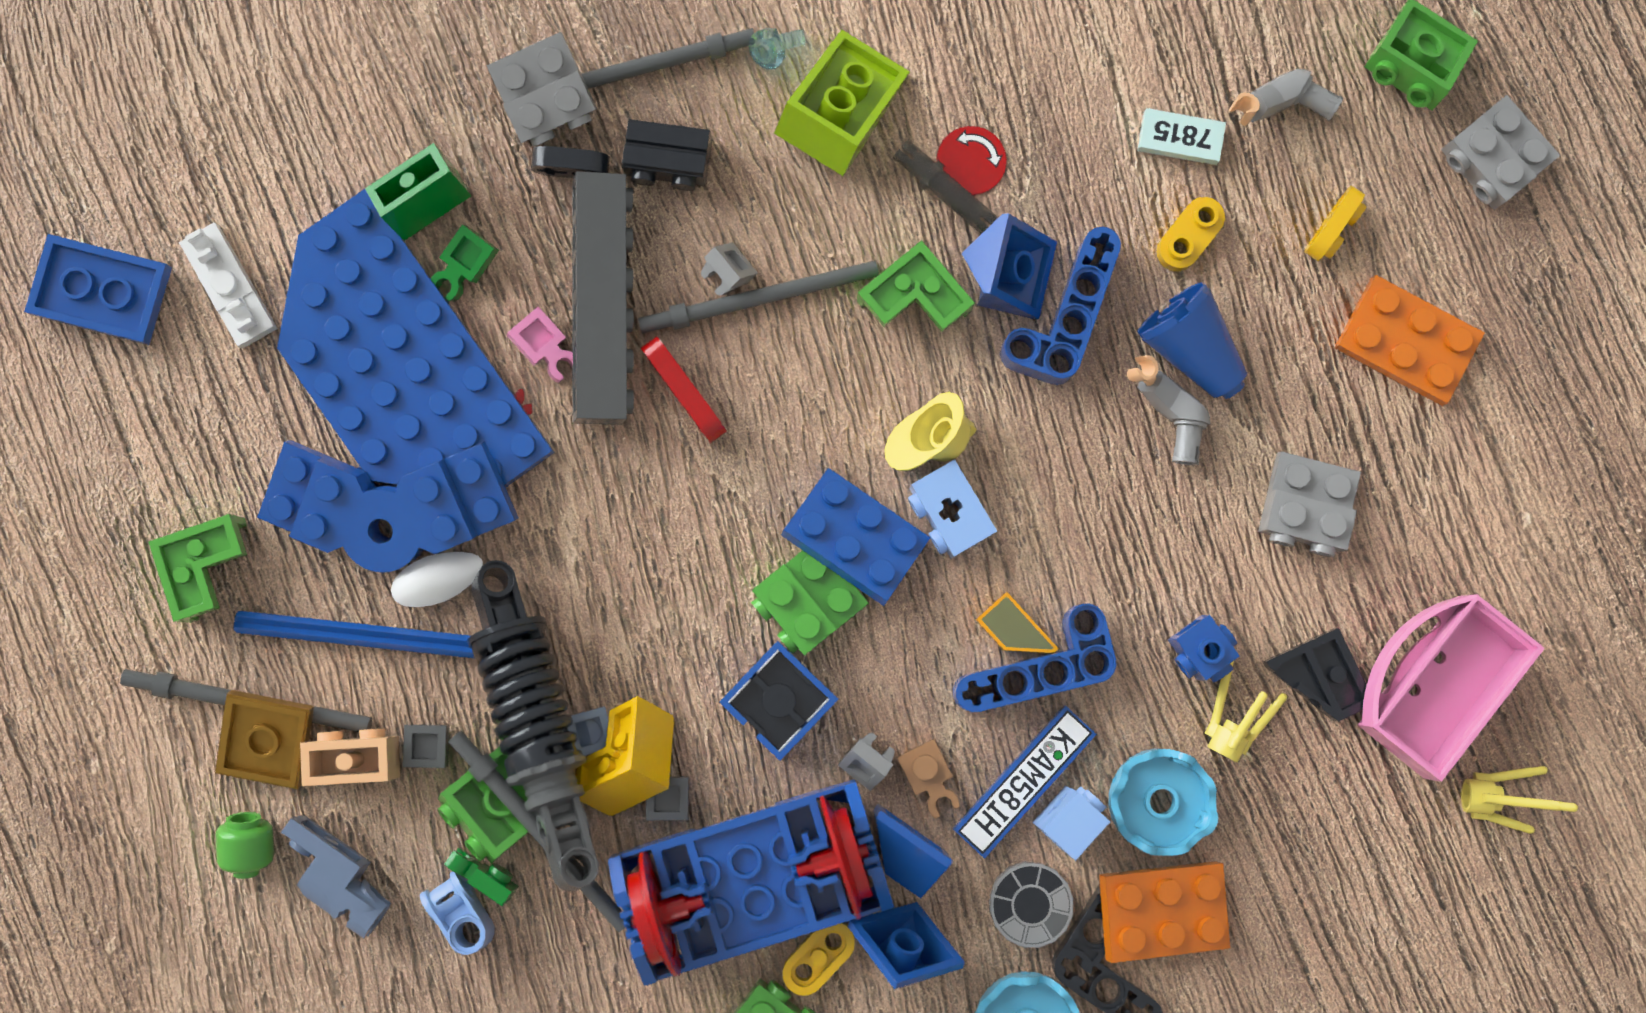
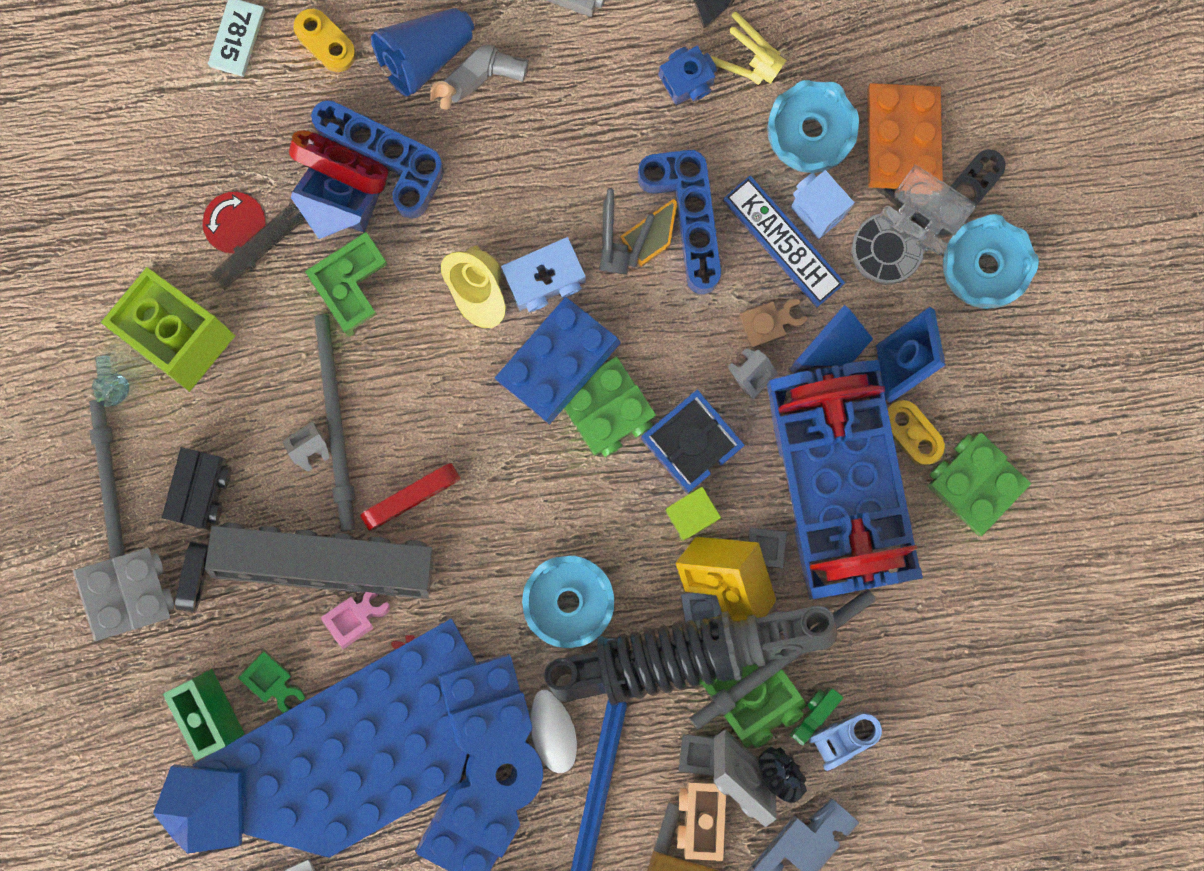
camera: 85 degrees left, 0 degrees up
none -> blue slope [153,764,242,854]
none -> red beam [289,130,388,194]
none -> medium azure plate [522,556,614,648]
none -> dark grey plant [599,188,655,275]
none -> lime panel [666,487,721,542]
none -> light grey plate [714,729,777,827]
none -> black gear [758,747,807,803]
none -> clear plate [880,164,976,256]

